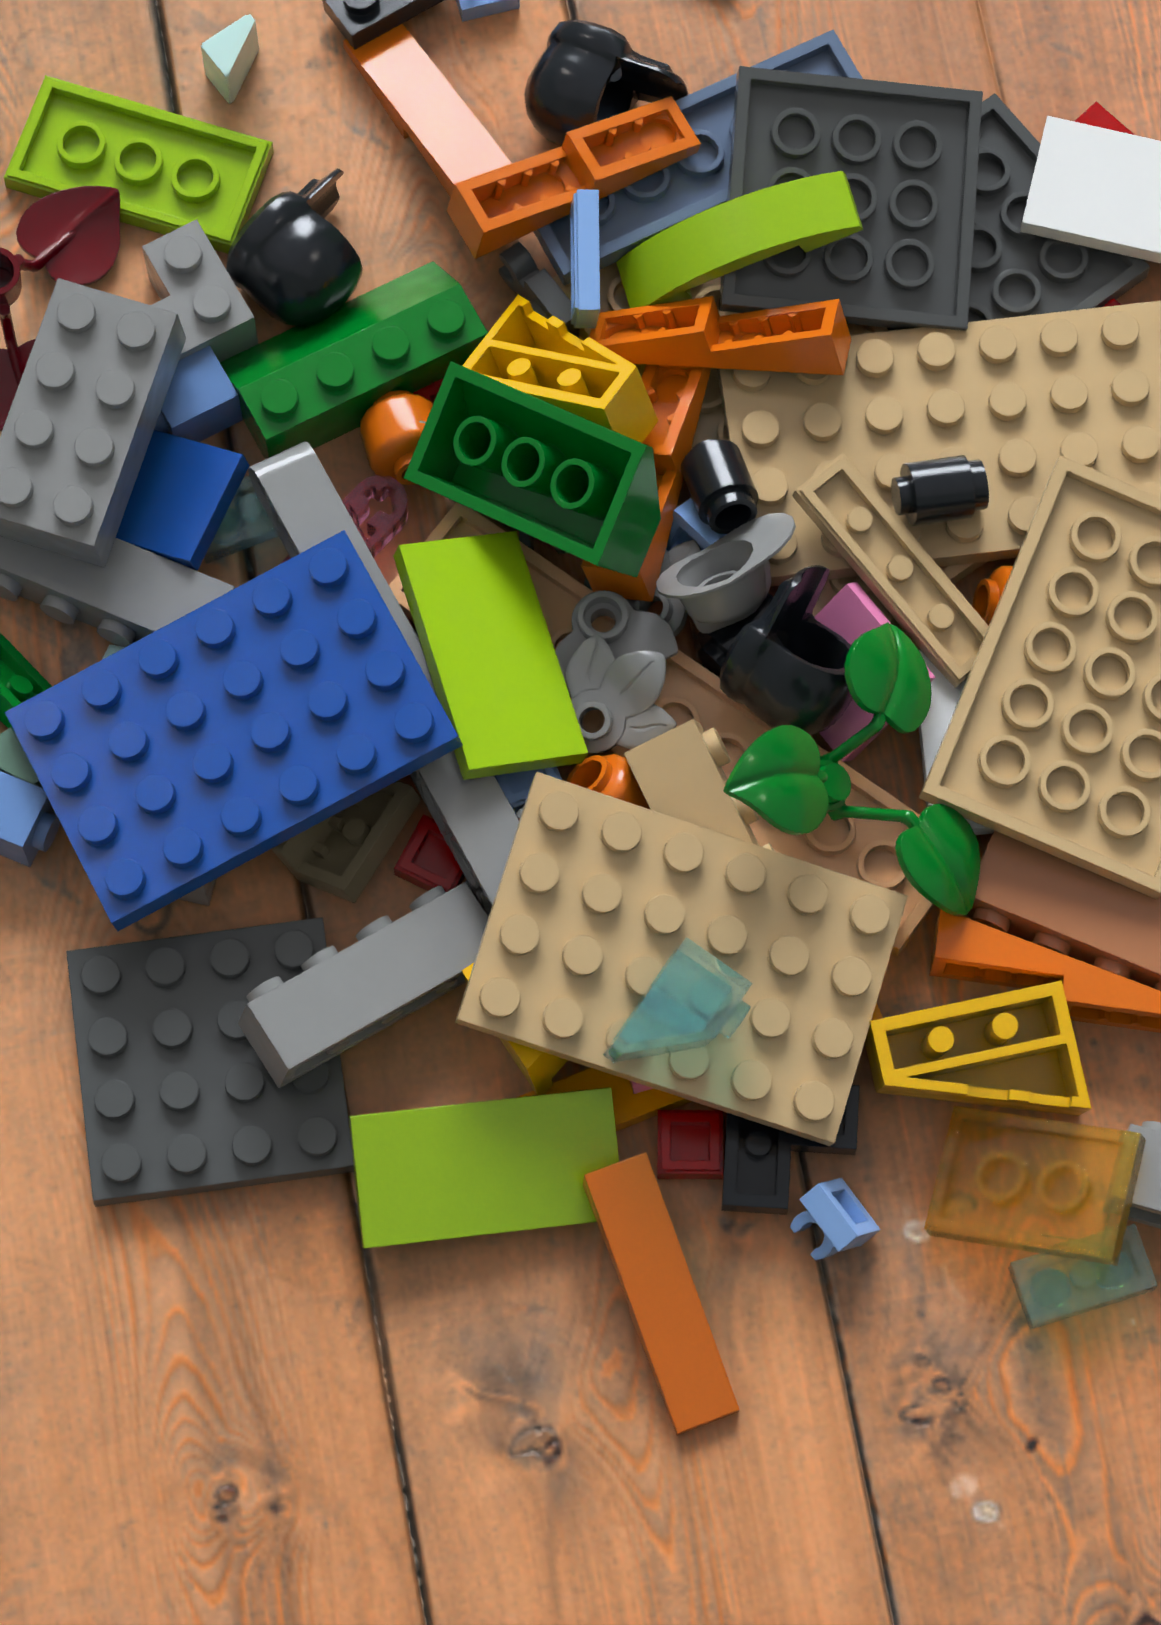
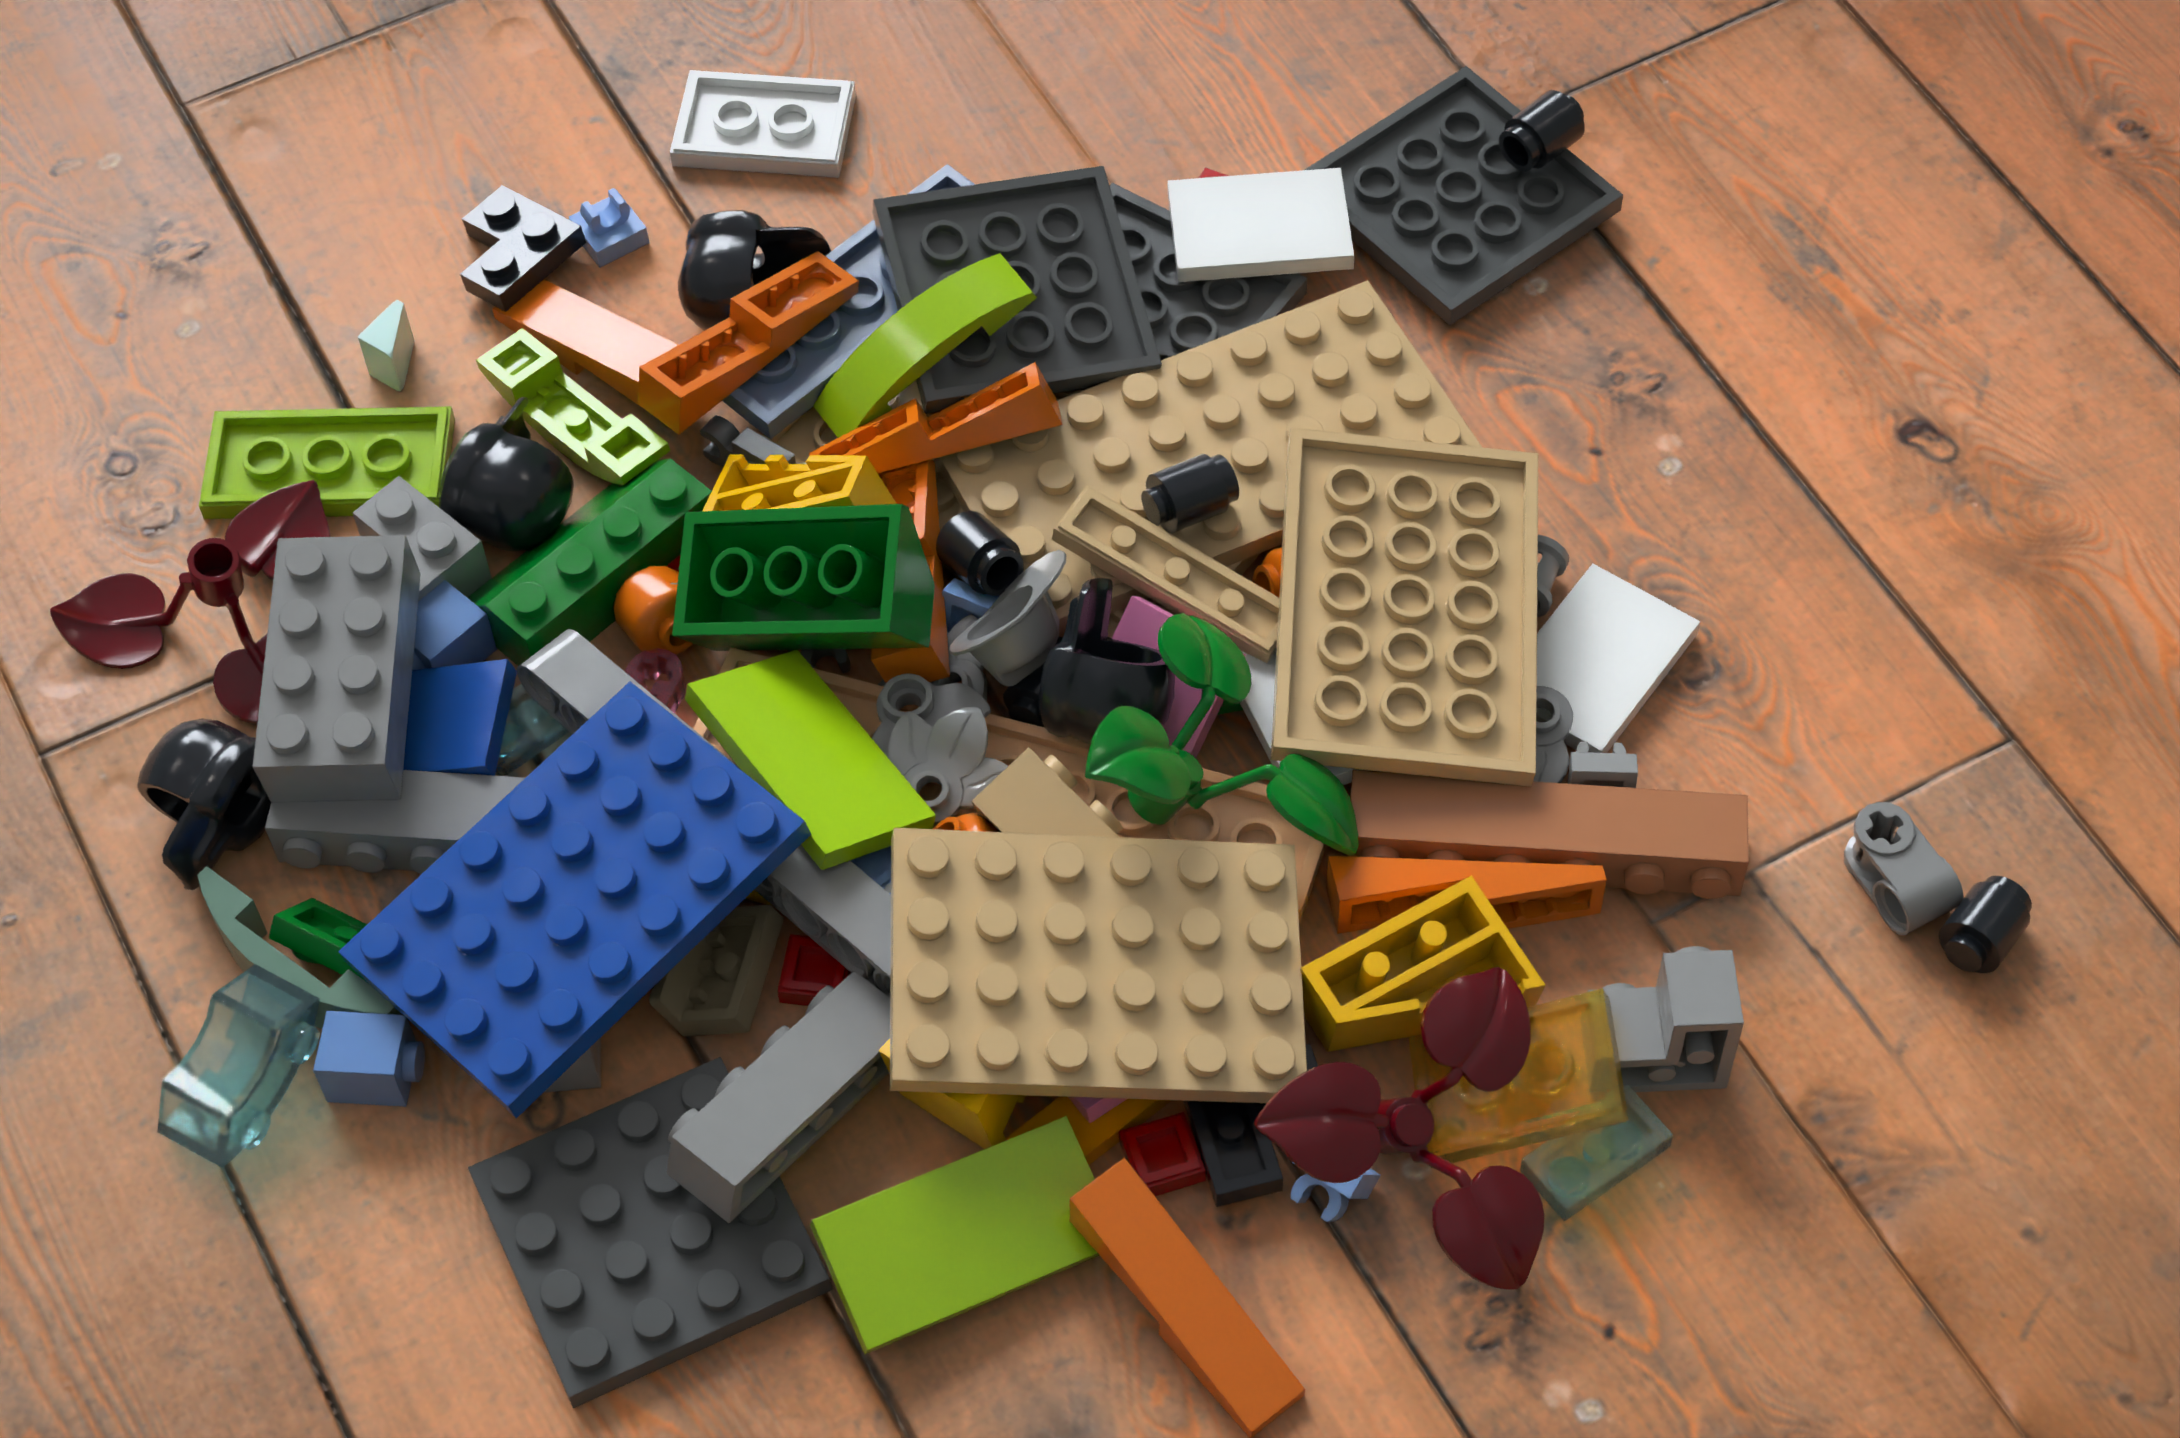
camera: 15 degrees left, 15 degrees down
light blue tile [570,189,600,328] -> none
clear light blue slope [603,937,753,1063] -> none
none -> lime slope [476,328,670,485]
none -> dark red plant [1254,967,1545,1290]

